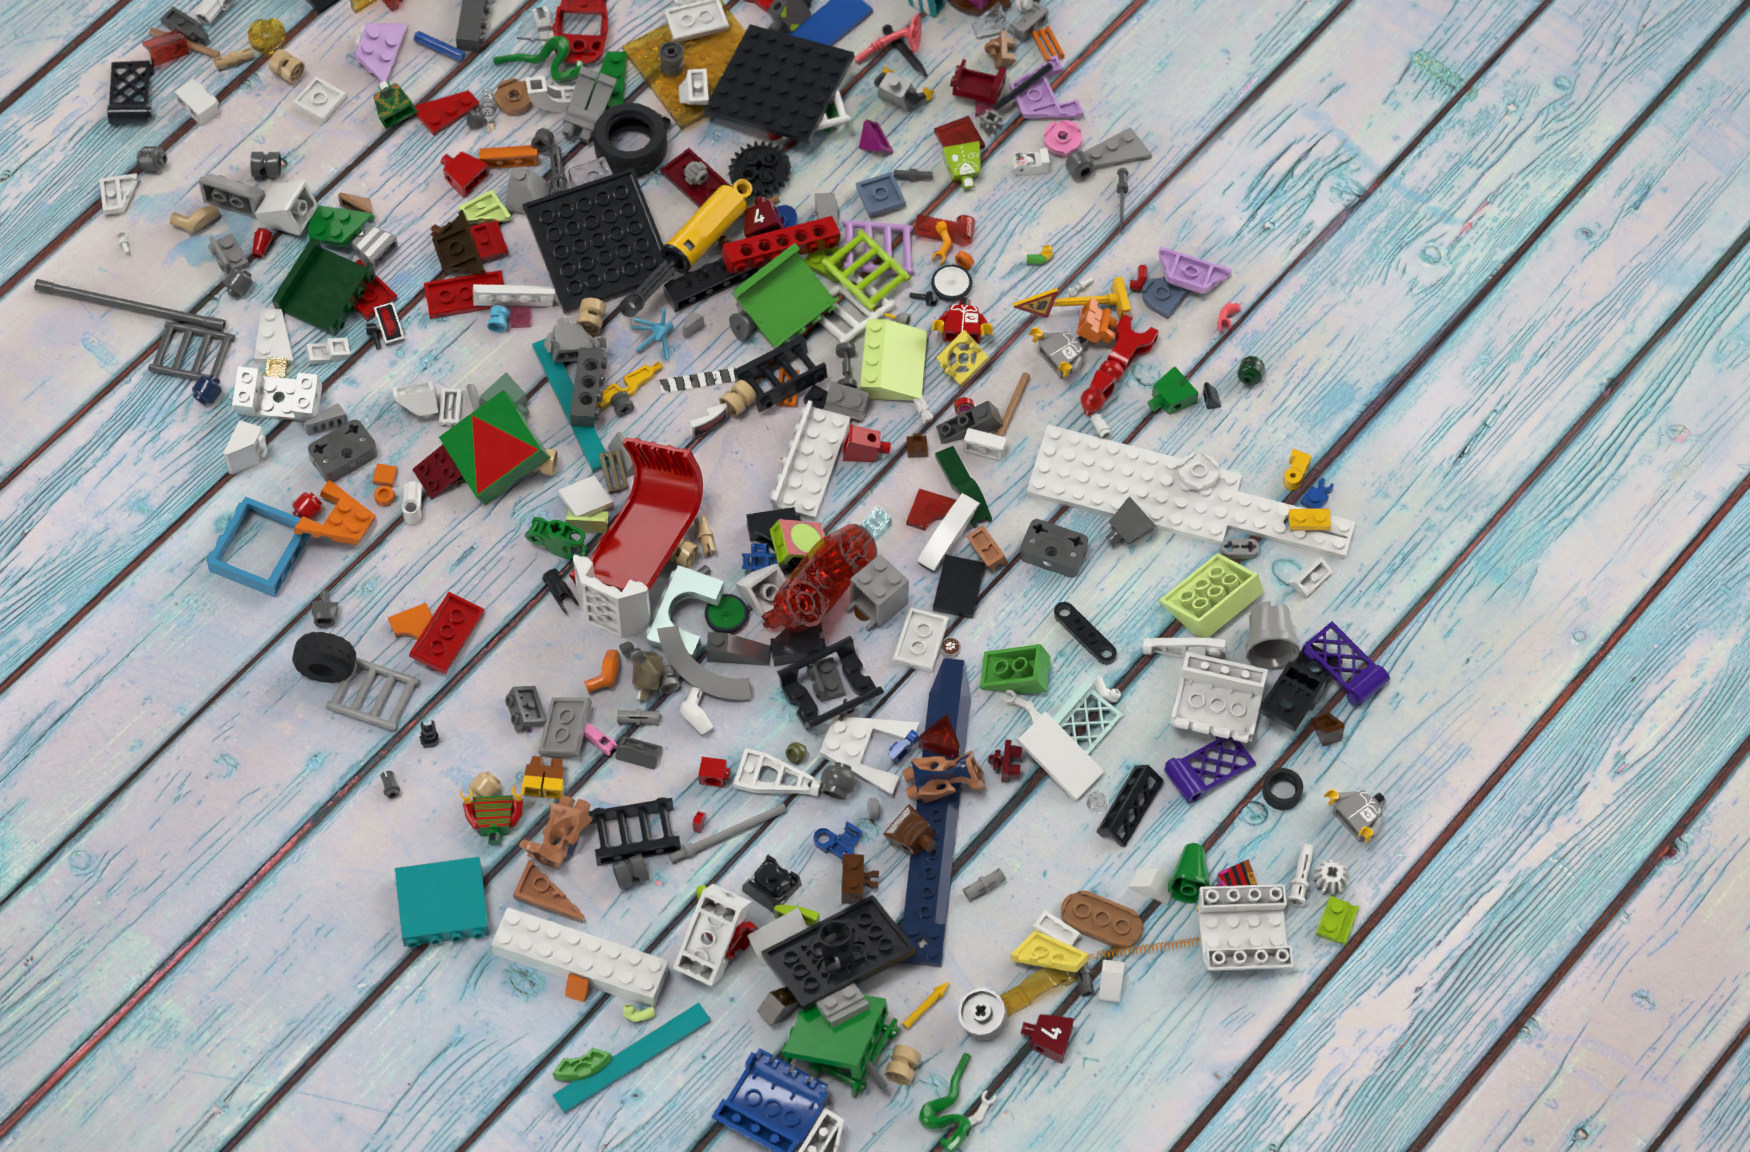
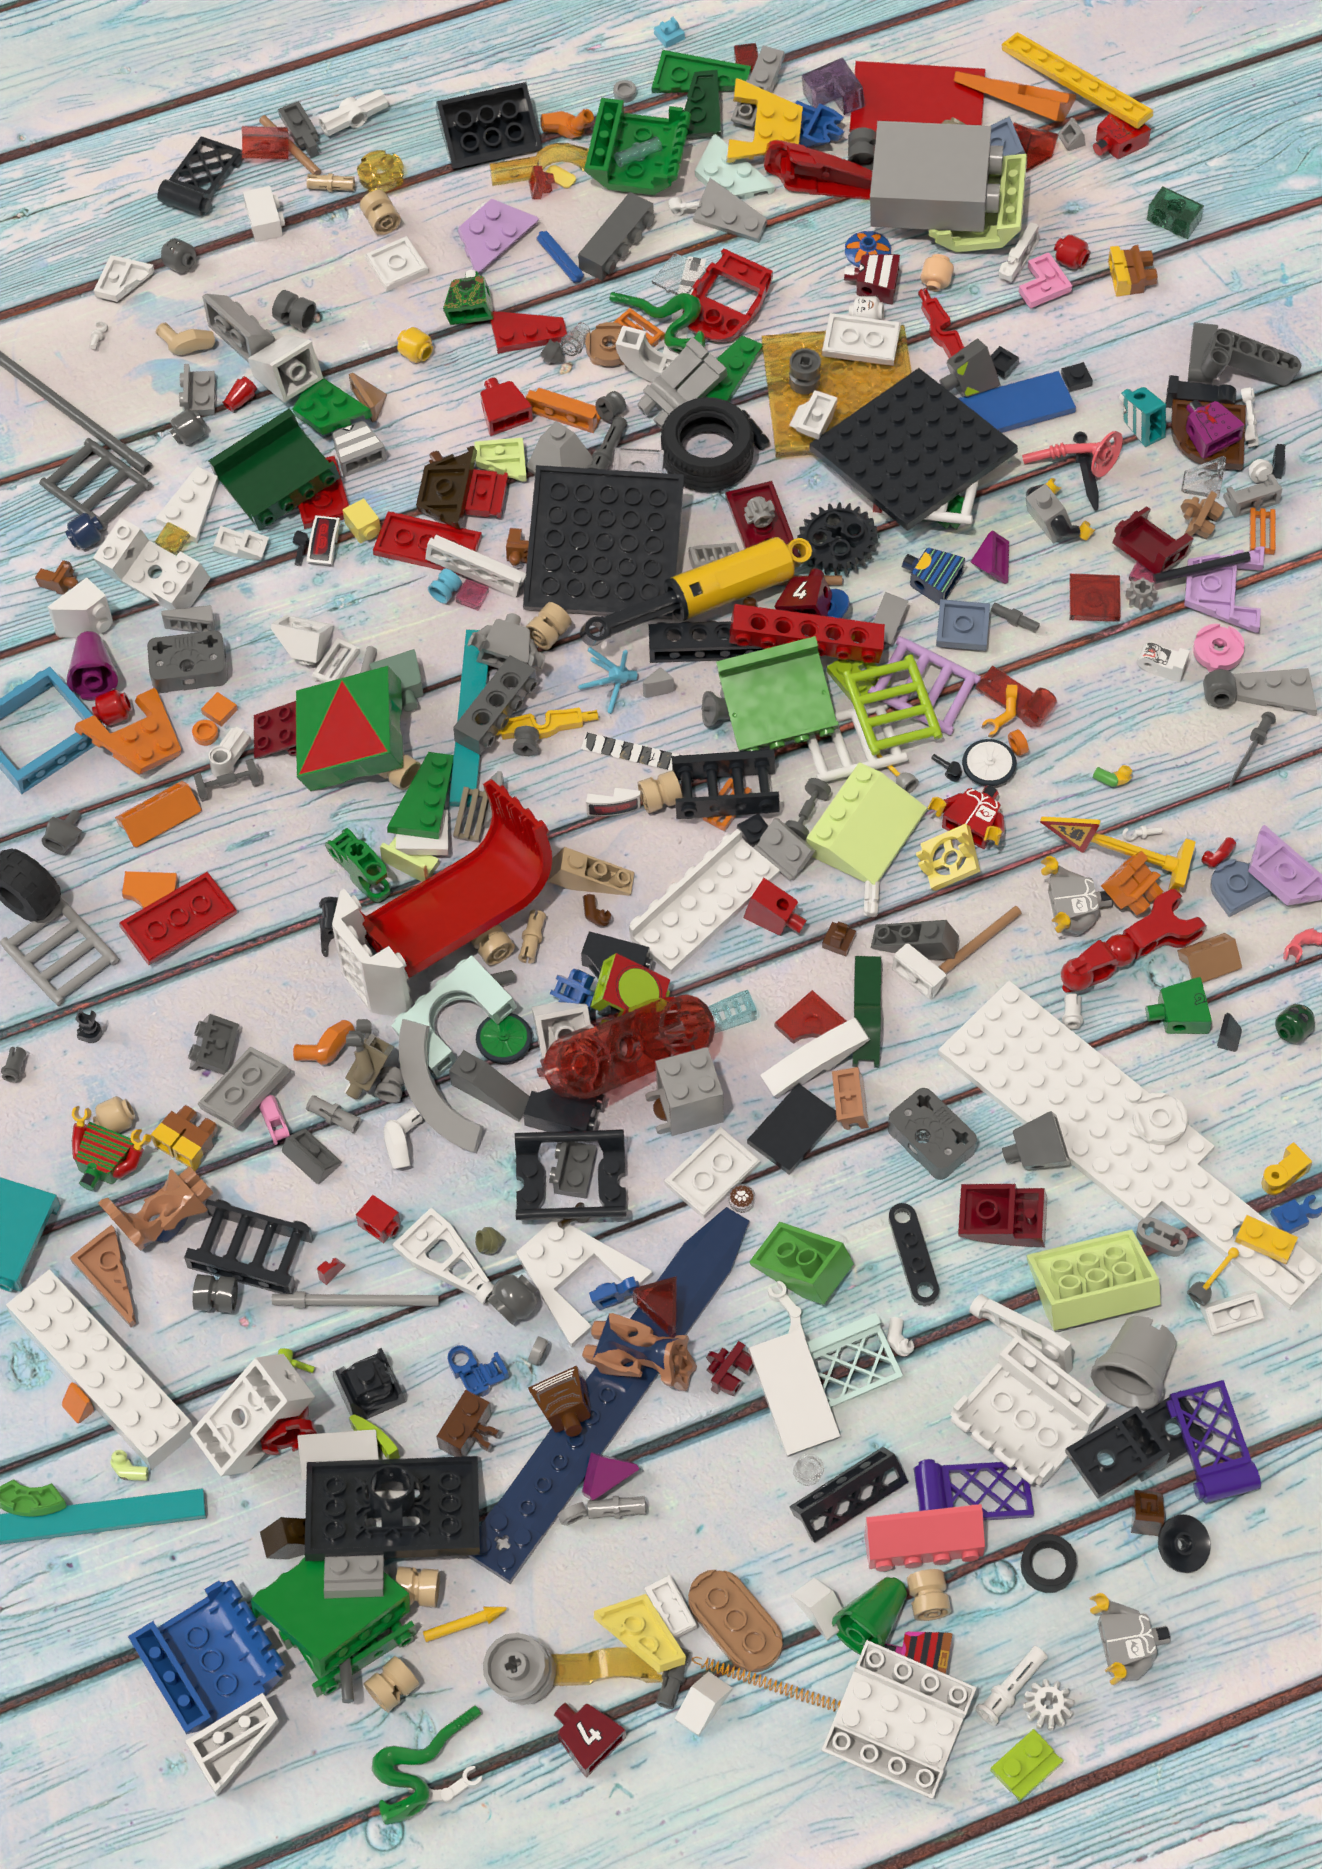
camera: 30 degrees right, 0 degrees up
lime torso [941,141,981,189] -> none
red tile [954,397,974,414] -> none
none -> dark orange piece [35,560,78,595]
none -> magenta cone [67,631,118,700]
none -> orange panel [115,781,201,847]
none -> dark grey wheel [193,759,260,800]
none -> light yellow brick [343,498,381,544]
none -> green wing [387,752,454,839]
none -> tan wheel [396,1566,440,1607]
none -> yellow head [397,327,433,363]
none -> dark orange piece [506,528,529,566]
none -> tan slope [548,847,634,896]
none -> light grey tile [557,1502,587,1526]
none -> magenta slope [582,1452,639,1501]
none -> reddish brown arm [583,894,612,927]
none -> orange tile [614,308,665,346]
none -> light grey slope [689,543,739,569]
none -> coral slope [864,1504,985,1571]
none -> dark blue torso [902,548,965,606]
none -> tan wheel [907,1569,951,1621]
none -> dark red slope [958,1184,1047,1247]
none -> black dish [1158,1514,1211,1573]
none -> medium nougat panel [1177,933,1242,983]
none -> hinge [1187,1247,1239,1306]

